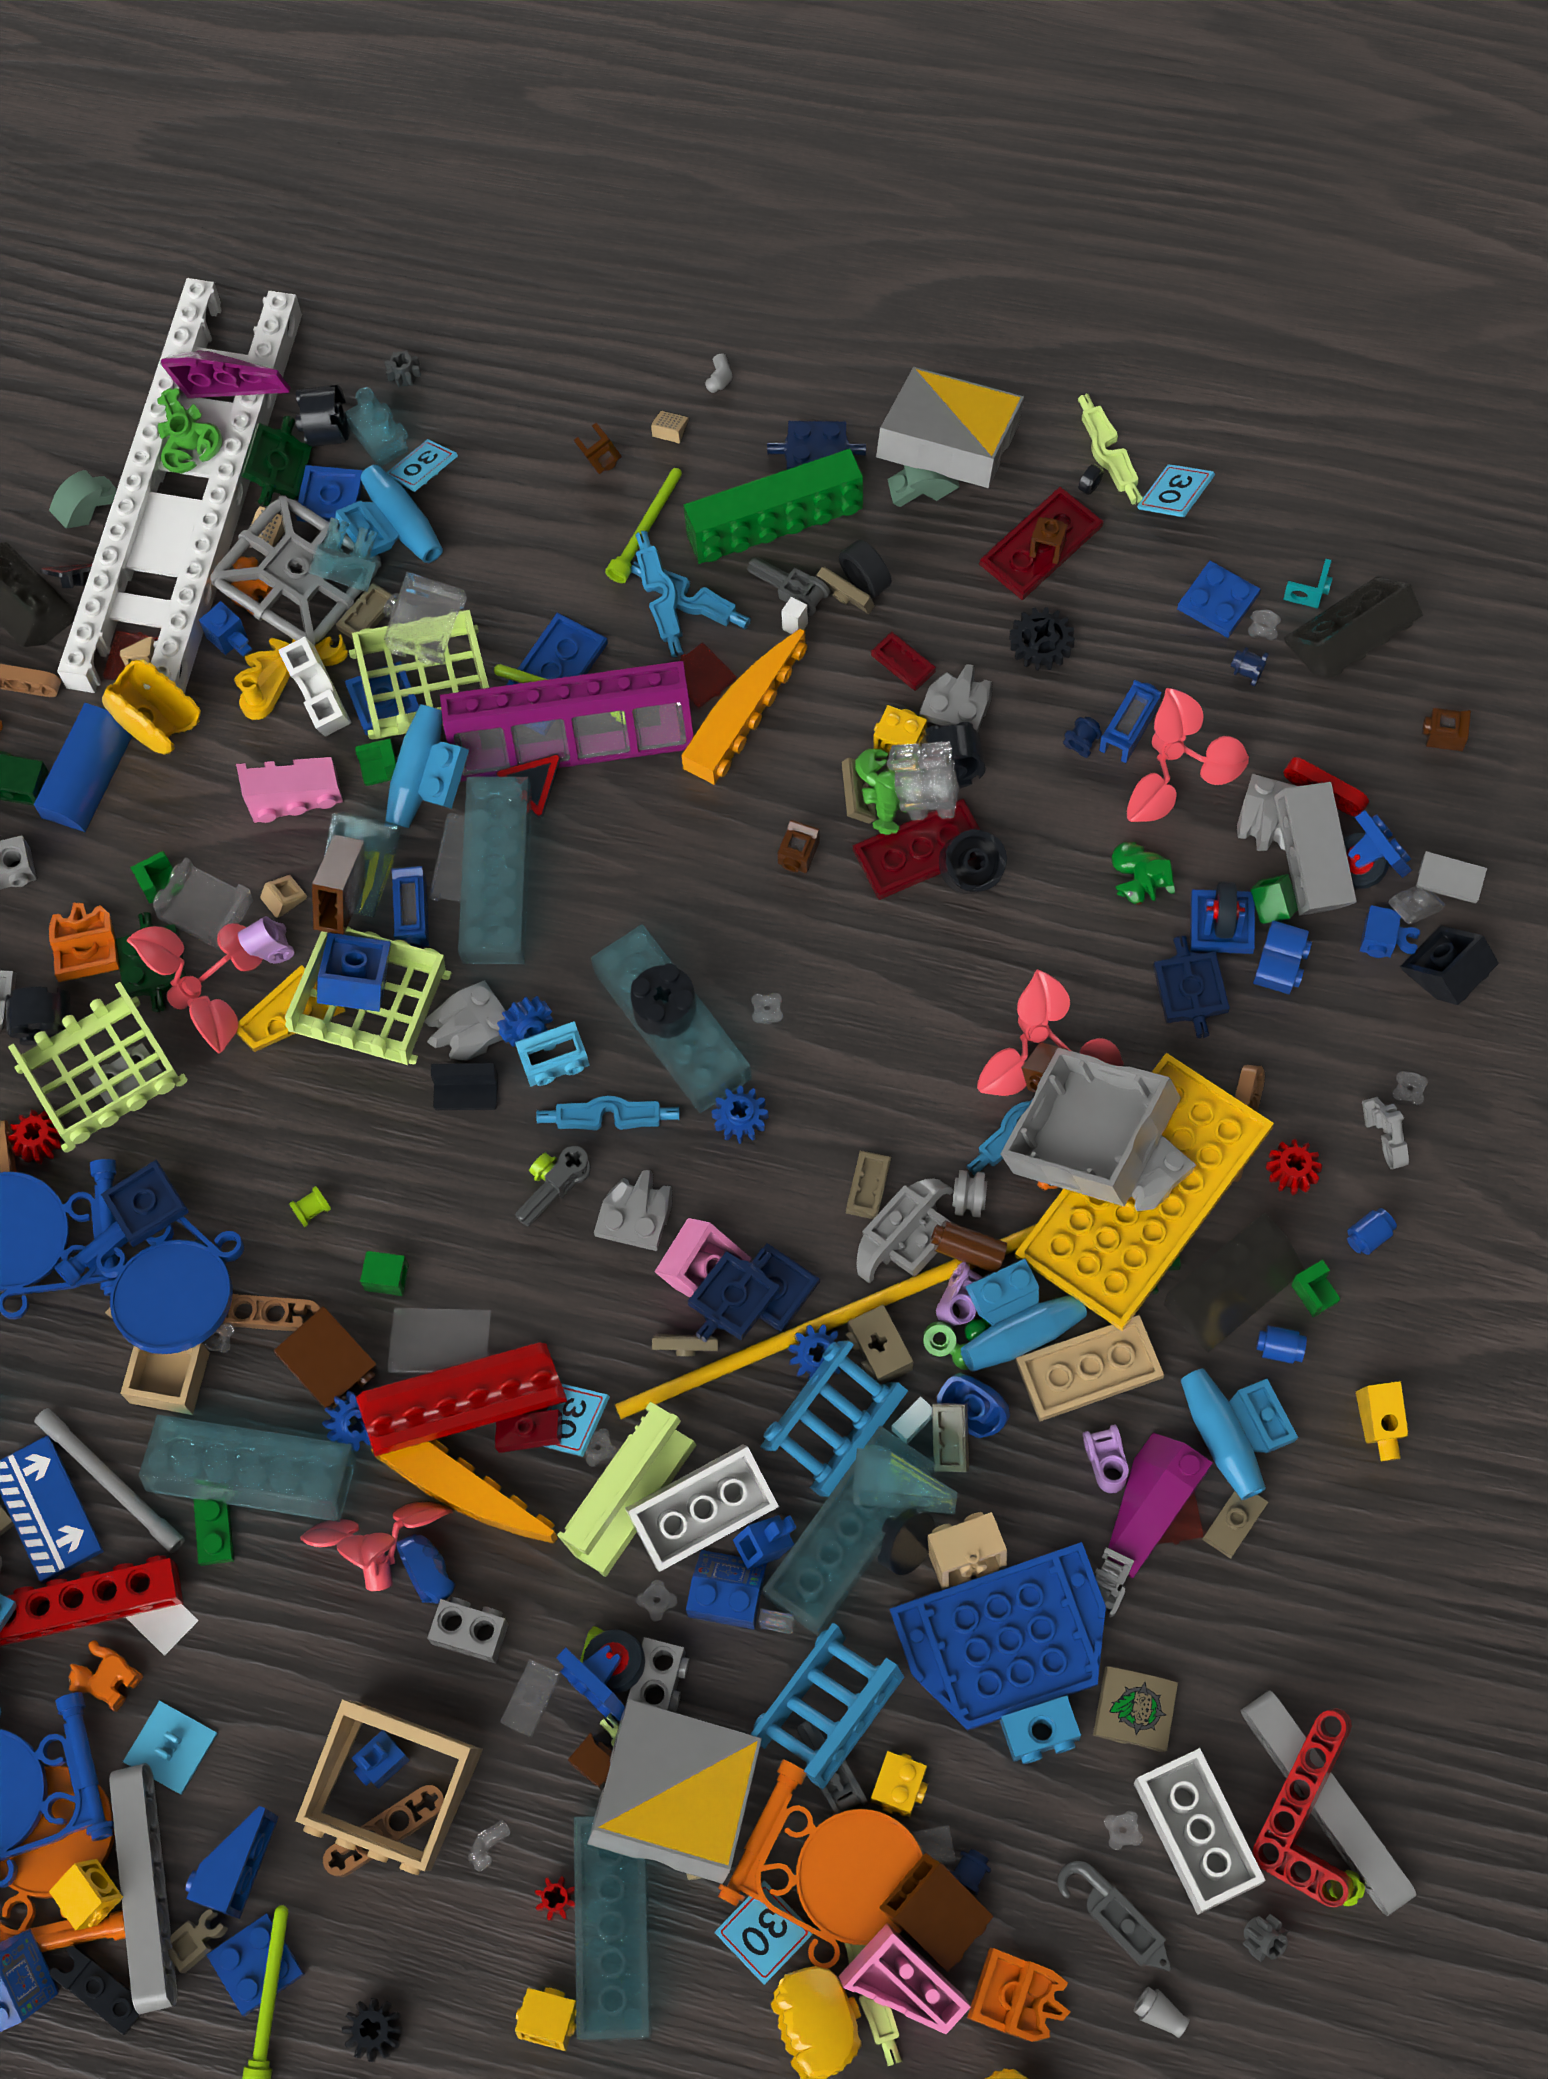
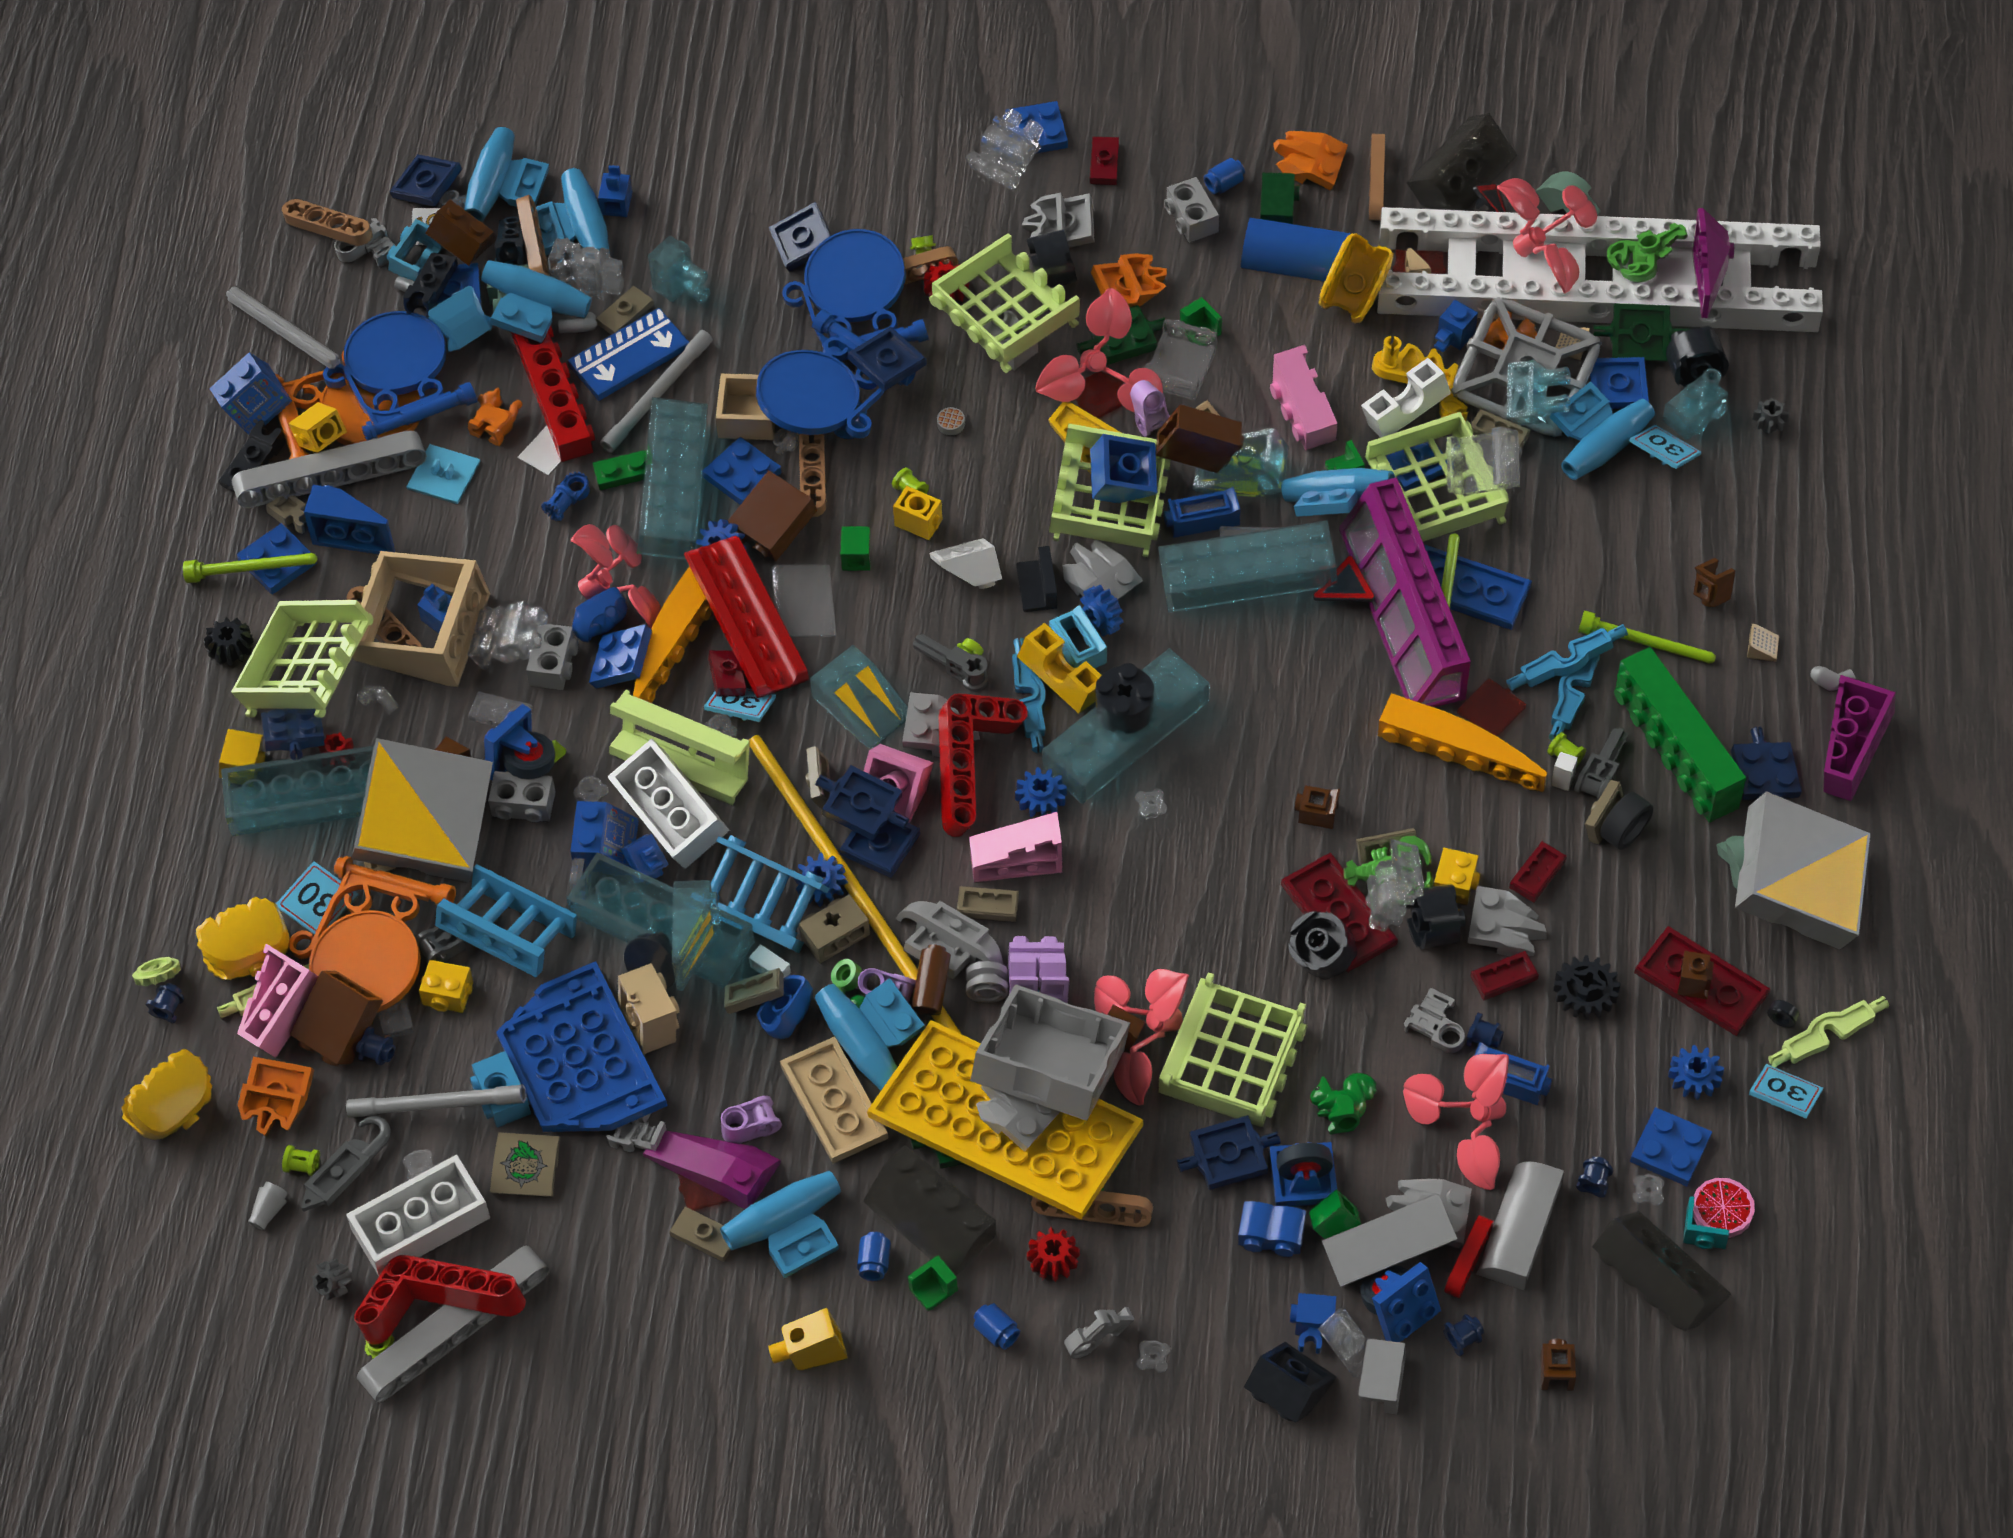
camera: 80 degrees right, 10 degrees down
none -> yellowish green window [231,600,374,718]
none -> dark blue plate [261,708,325,760]
none -> lime bush [282,1145,320,1177]
none -> light grey piece [346,1085,526,1118]
none -> clear hips [468,601,549,670]
none -> blue connector [541,471,590,521]
none -> blue plate [589,624,652,689]
none -> blue plate [702,437,782,505]
none -> clear light blue slope [810,645,908,750]
none -> yellow head [893,486,943,540]
none -> white slope [930,538,1002,589]
none -> light grey tile [937,407,965,435]
none -> red beam [938,693,1028,837]
none -> bright pink wedge [969,812,1062,882]
none -> lavender hips [1008,936,1069,1003]
none -> yellow arch [1017,623,1102,714]
none -> clear red piece [1075,367,1123,419]
none -> yellowish green window [1159,972,1307,1127]
none -> light grey piece [1404,988,1465,1053]
none -> dark blue brick [1443,1314,1484,1357]
none -> dark red plate [1470,950,1539,1001]
none -> light grey brick [1476,1162,1564,1290]
none -> coral plant [1497,178,1597,294]
none -> lime bush [1547,732,1586,767]
none -> blue gear [1668,1045,1724,1100]
none -> tile [1693,1178,1755,1238]
none -> magenta wedge [1823,675,1896,801]

